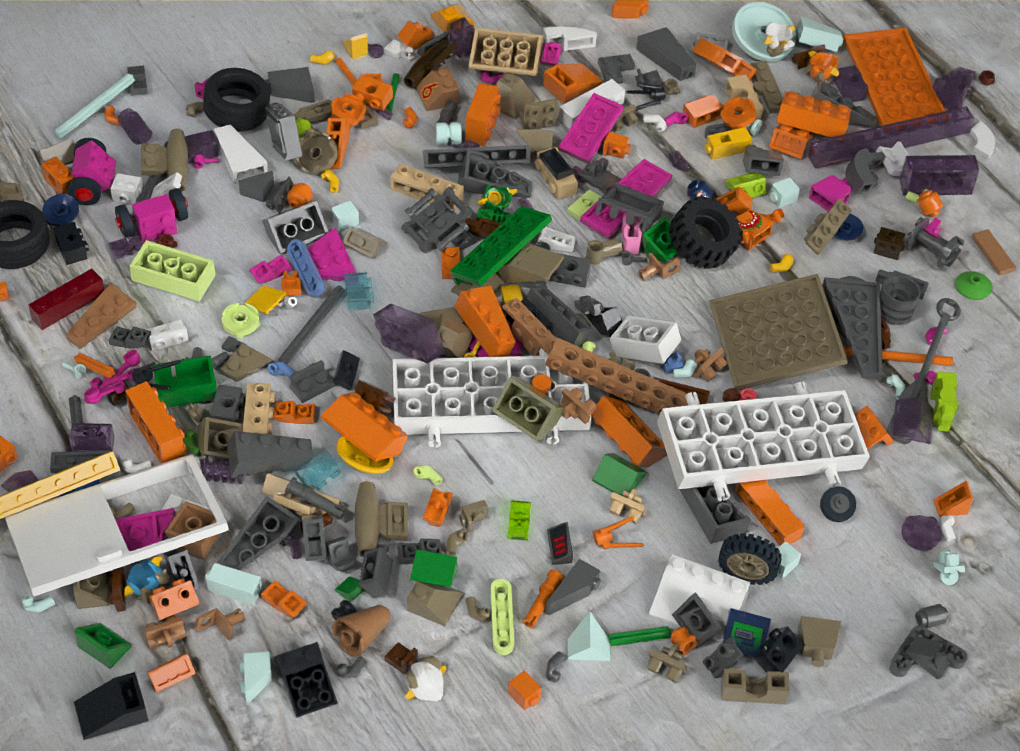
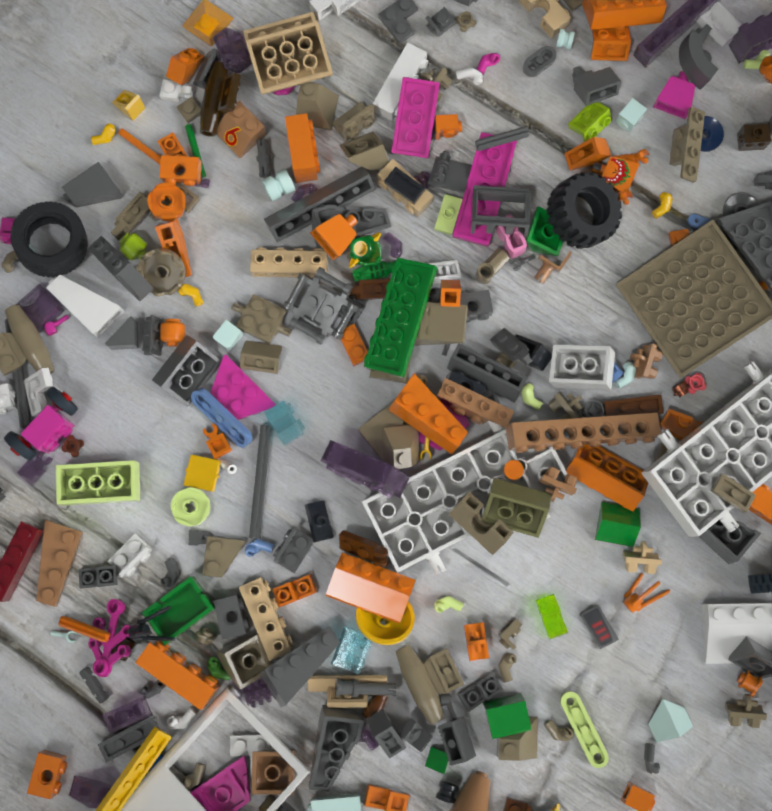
camera: 20 degrees left, 30 degrees up
dark grey arm [212,352,229,367] -> none
dark pink slope [249,254,293,284] -> none
clear purple piece [368,43,384,58] -> none
orange arm [403,107,418,128] -> none
yellow slope [500,285,523,304] -> none
orange pin [522,570,565,628] -> none
dark pink bracket [541,42,562,66] -> none
orange slope [543,63,604,104] -> none
dark grey slope [545,559,601,615] -> none
green axle [609,626,671,646] -> none
black plant [627,83,665,111] -> none
clear purple arm [672,151,690,172] -> none
orange brick [683,94,724,128] -> none
dark blue head [687,180,713,200] -> none
yellow brick [704,127,752,160] -> none
orange plate [721,97,756,130] -> none
none -> dark grey arm [140,680,165,699]
none -> dark tan plate [177,97,201,123]
none -> dark tan plate [231,294,292,344]
none -> orange torso [310,214,357,261]
none -> orange brick [440,280,461,307]
none -> dark tan arch [449,491,514,555]
none -> dark grey axle [475,126,529,151]
none -> dark tan plate [710,473,756,513]

